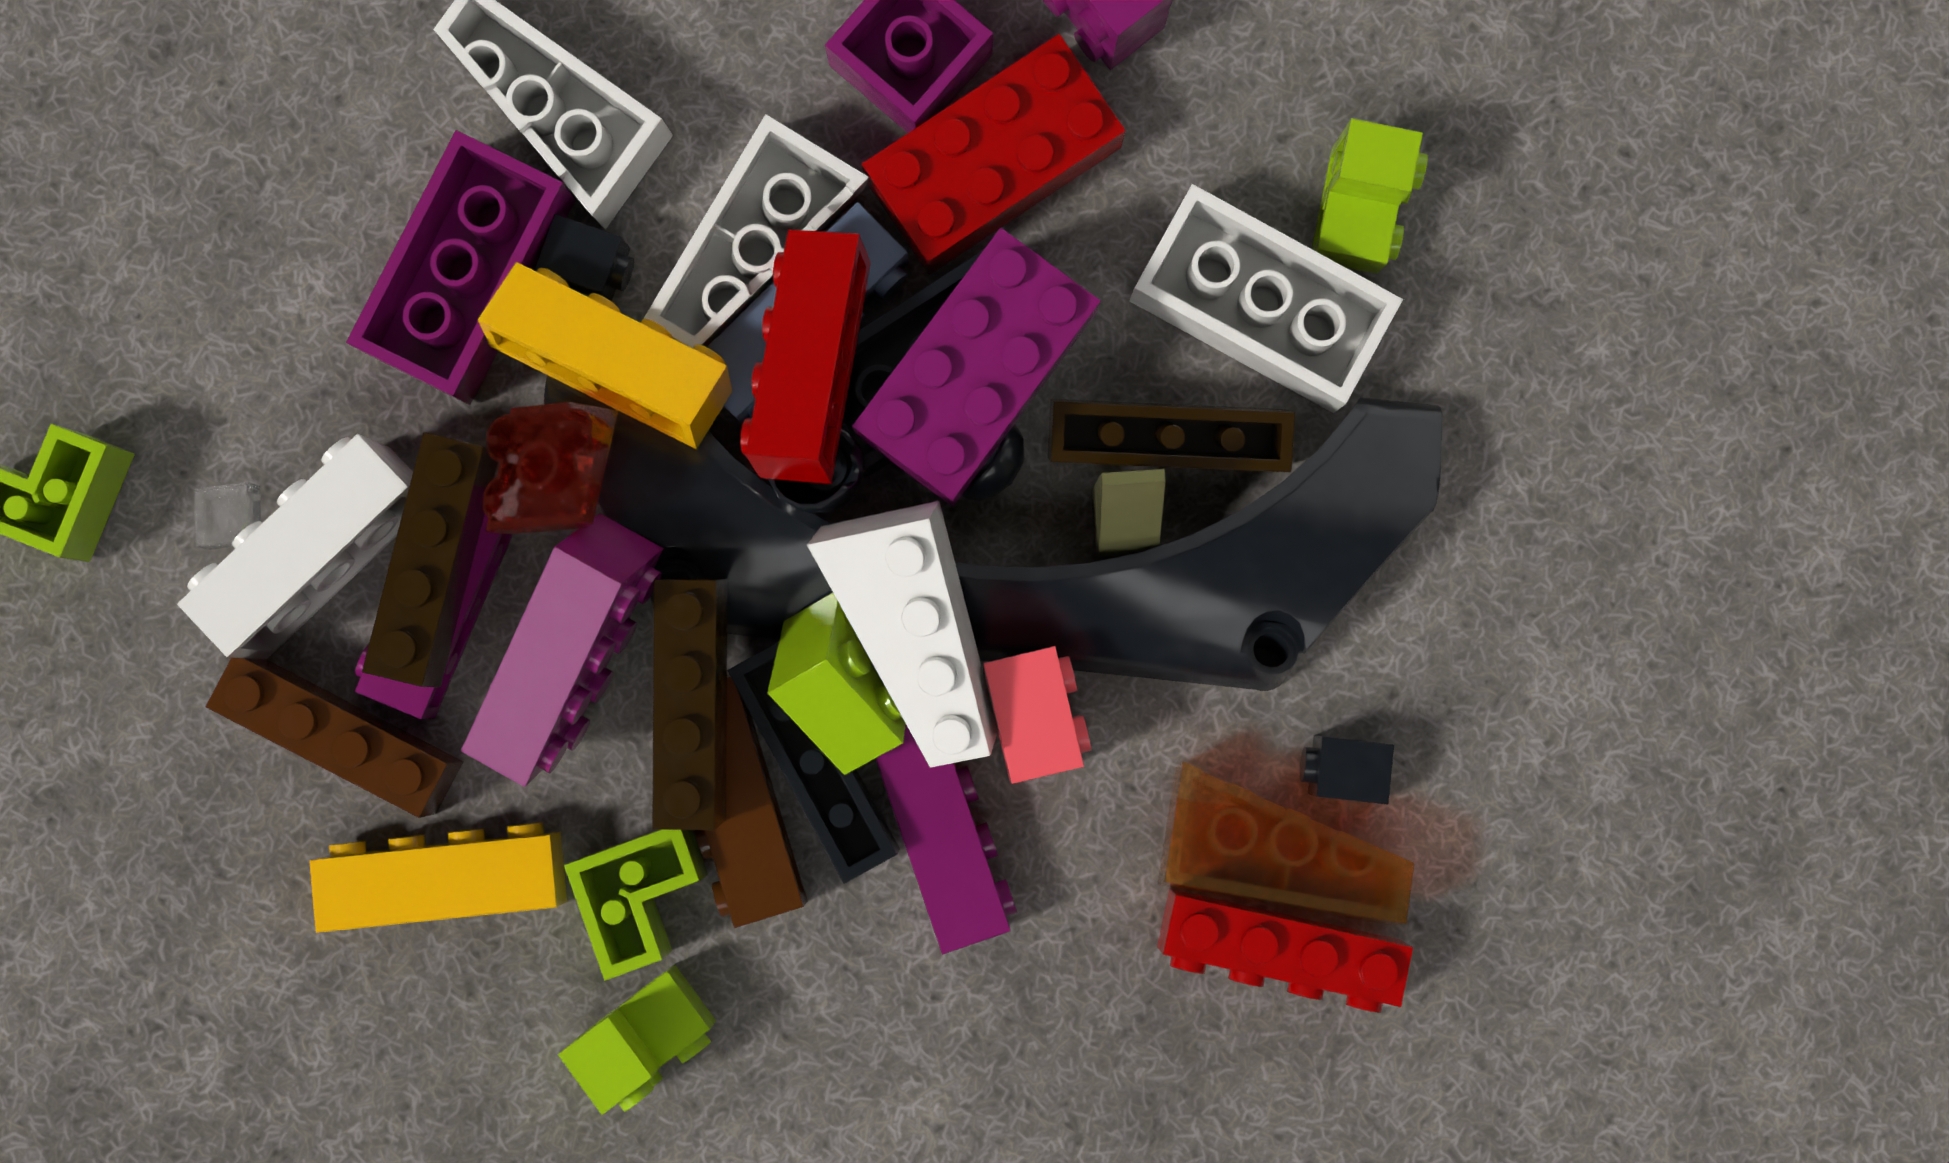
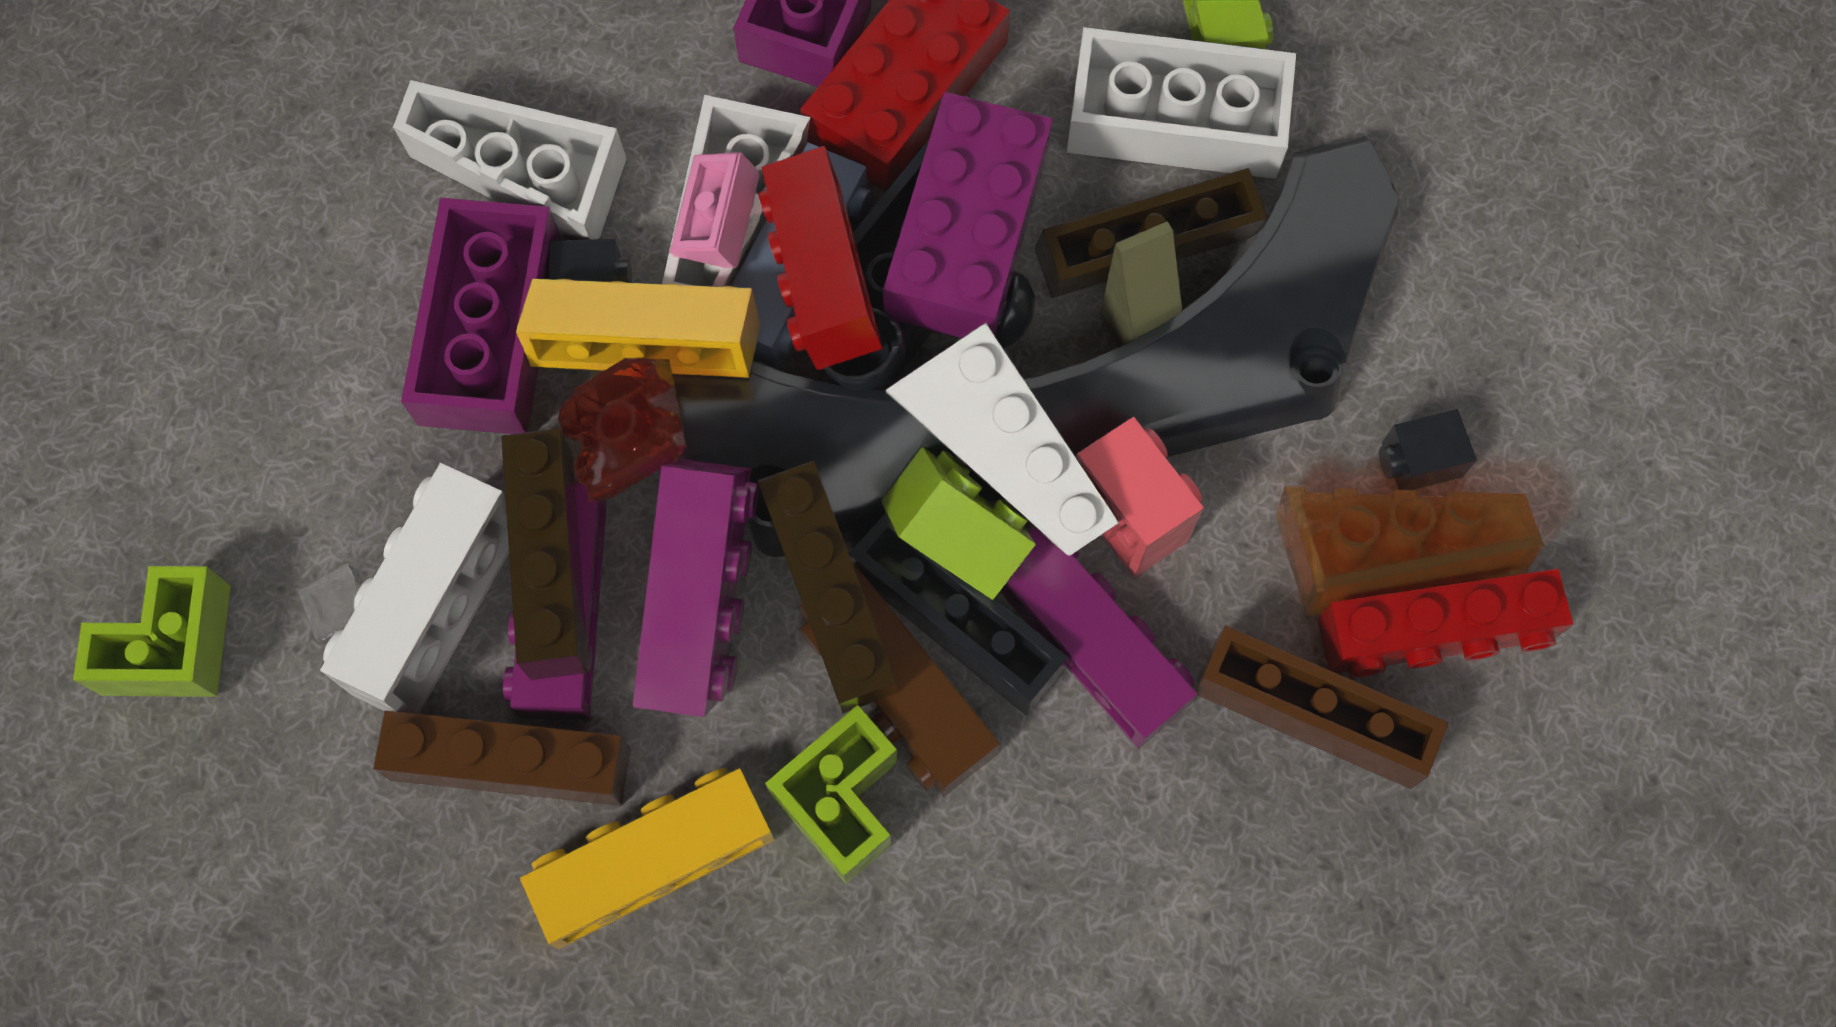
camera: 20 degrees left, 15 degrees down
lime brick [558,964,716,1115] -> none
none -> bright pink slope [670,152,759,268]
none -> reddish brown brick [1195,625,1449,789]

